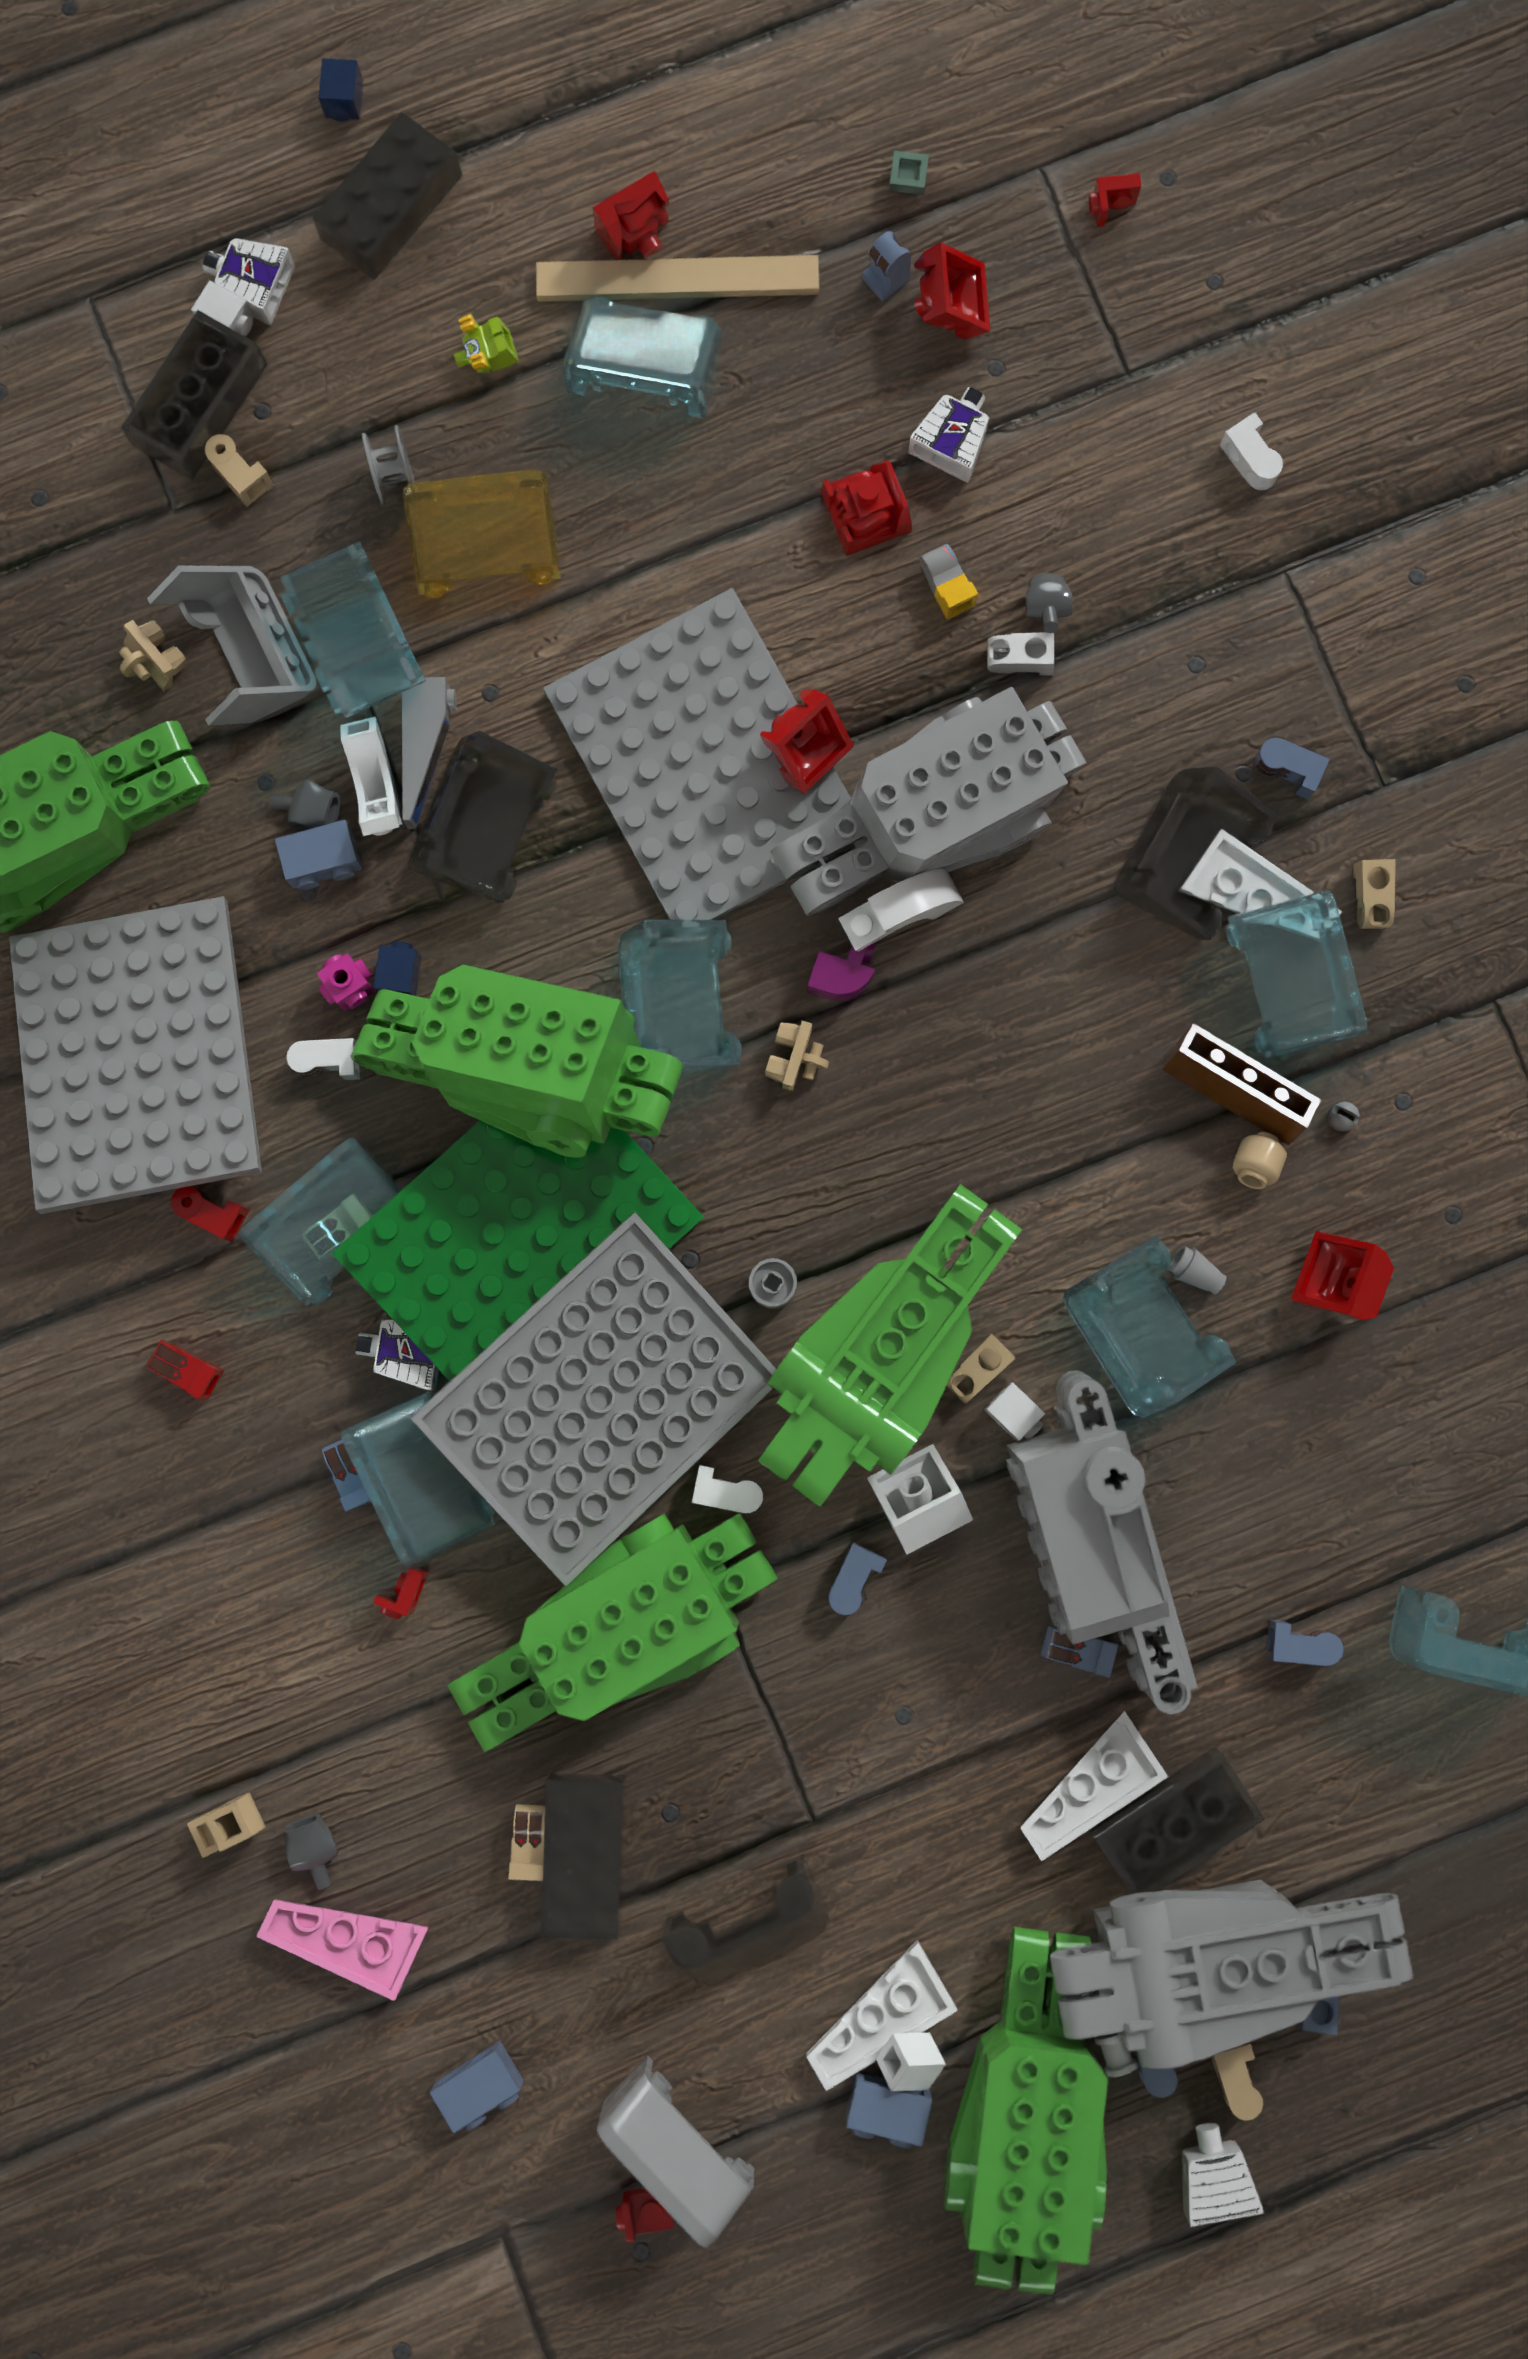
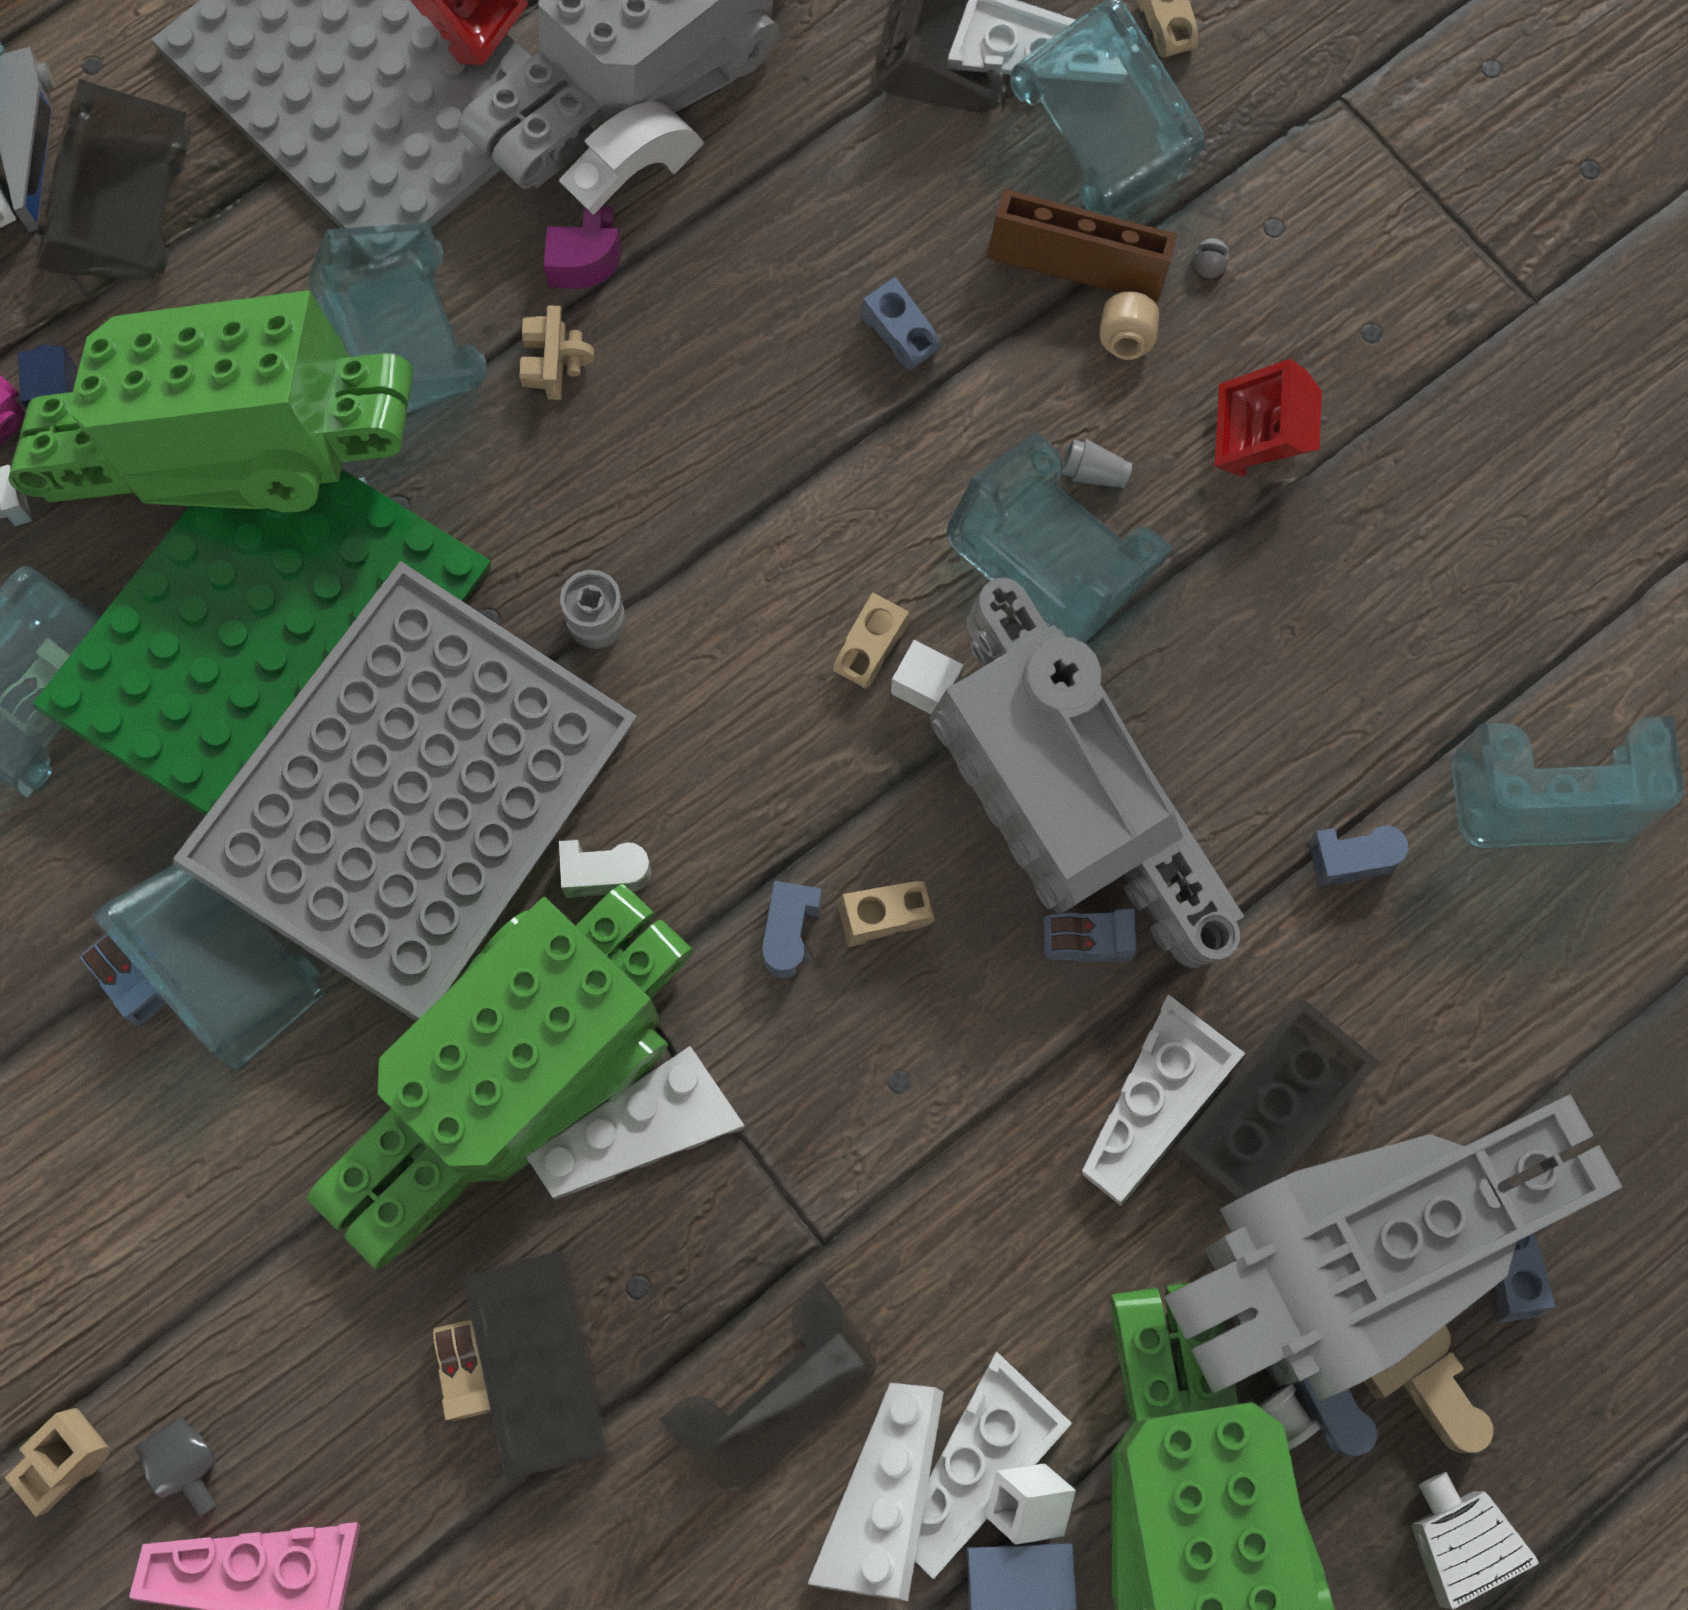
camera: 20 degrees left, 10 degrees down
torso [356,1320,439,1390] -> none
red bracket [372,1566,429,1620] -> none
bright green piece [758,1184,1022,1507] -> none
white slope [867,1444,973,1554] -> none
none -> white wing [526,1046,745,1200]
none -> white wing [808,1383,944,1601]
none -> tan leg [837,881,935,947]
none -> sand blue leg [859,277,941,370]

